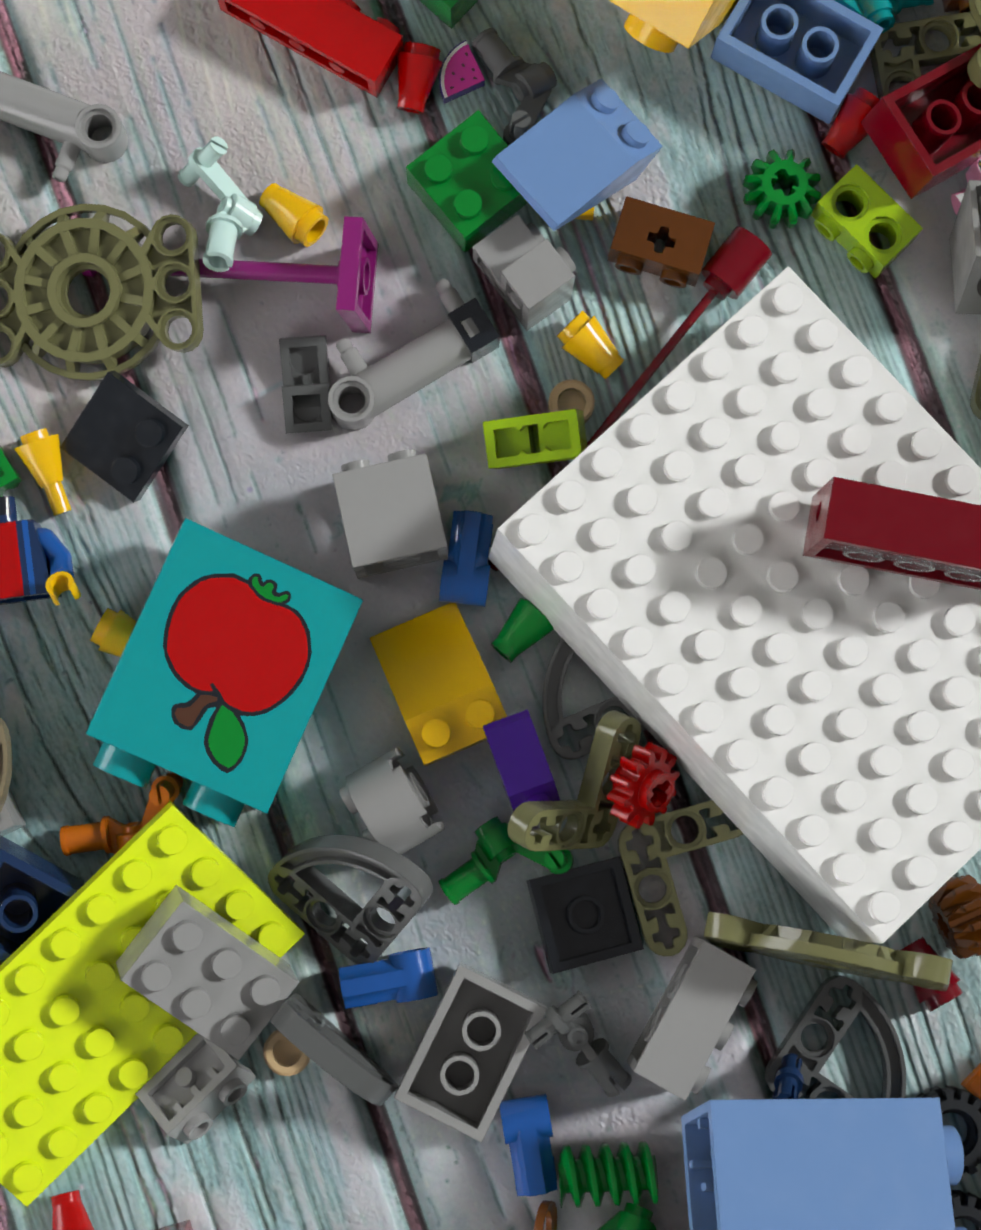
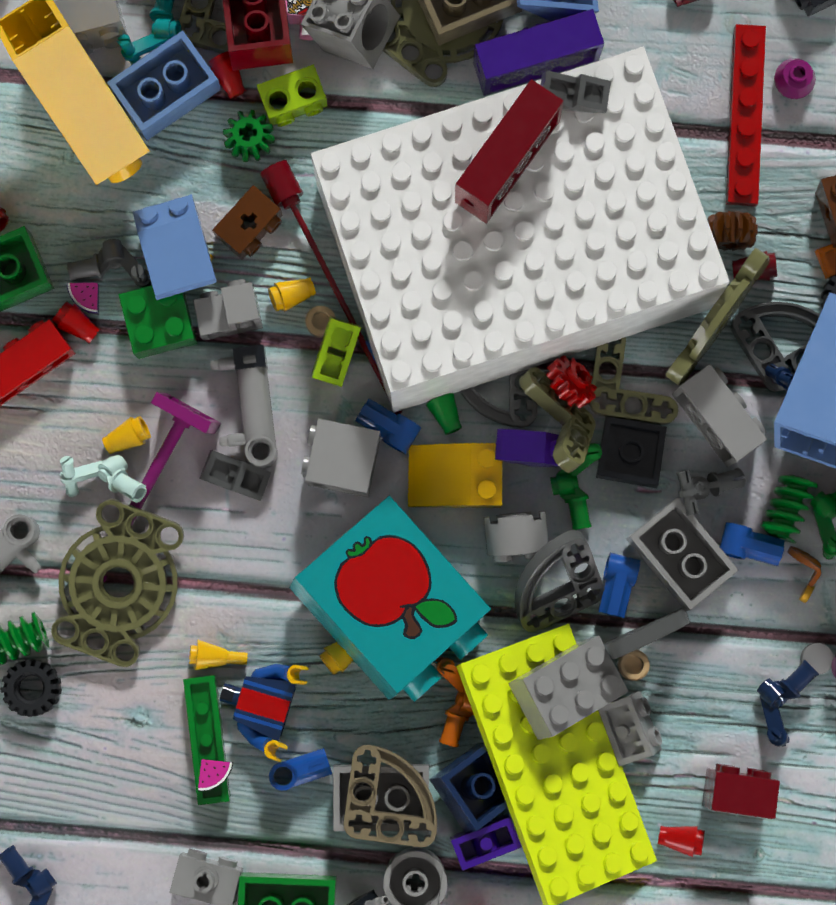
camera: 65 degrees left, 0 degrees up
black plate [60,370,189,503] -> none

